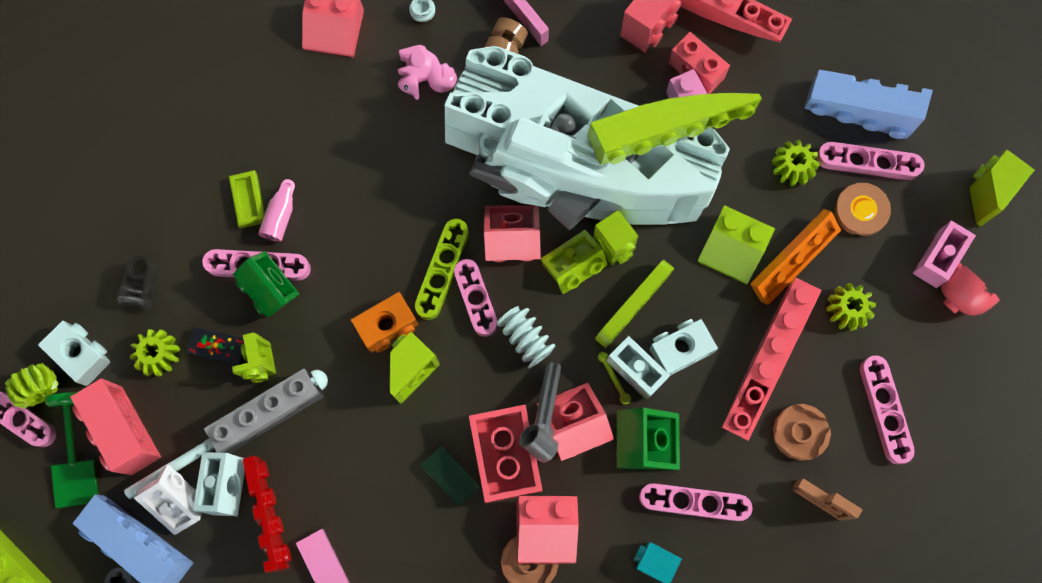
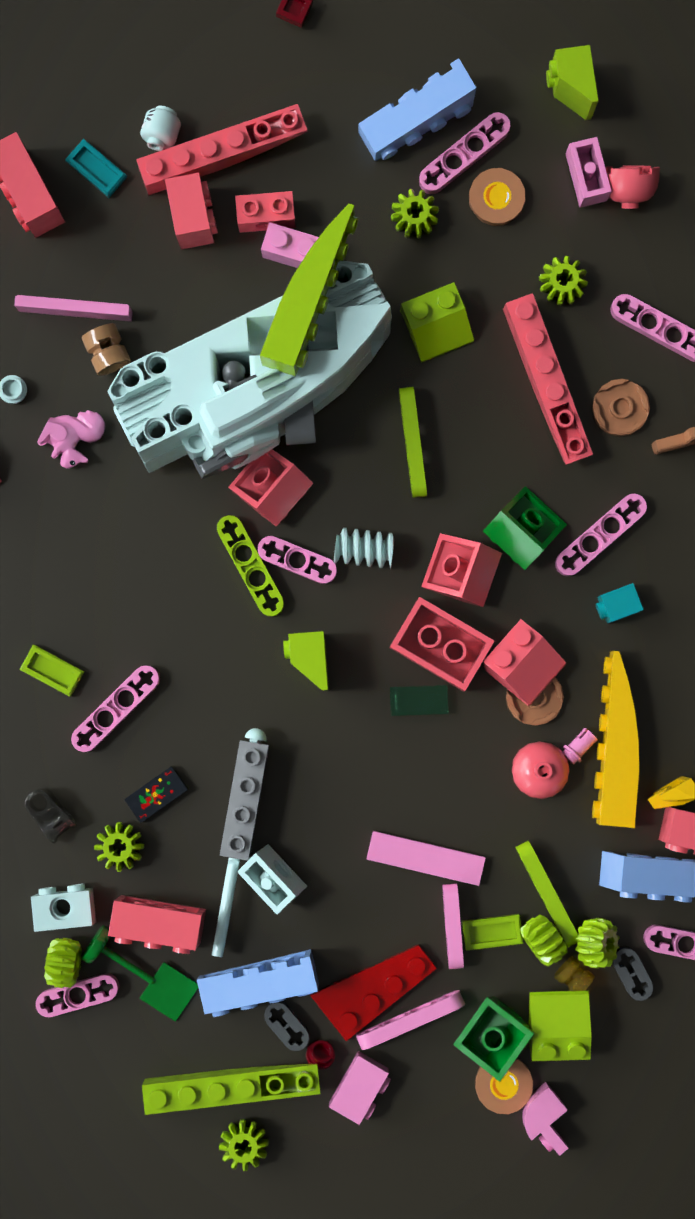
camera: 45 degrees left, 10 degrees up
white bracket [134,465,202,535] -> none
green slope [232,251,300,318] -> none
lime bracket [232,333,276,383] -> none
red wing [243,456,291,573] -> none
bright pink piece [258,179,295,242] -> none
orange brick [351,292,418,353] -> none
dark grey axle [519,362,561,463] -> none
lime bracket [540,230,608,294] -> none
lime brick [593,210,638,266] -> none
lime hinge [597,352,631,405] -> none
light aqua brick [606,336,670,400] -> none
light aqua brick [649,319,718,376] -> none
orange plate [750,209,841,305] -> none

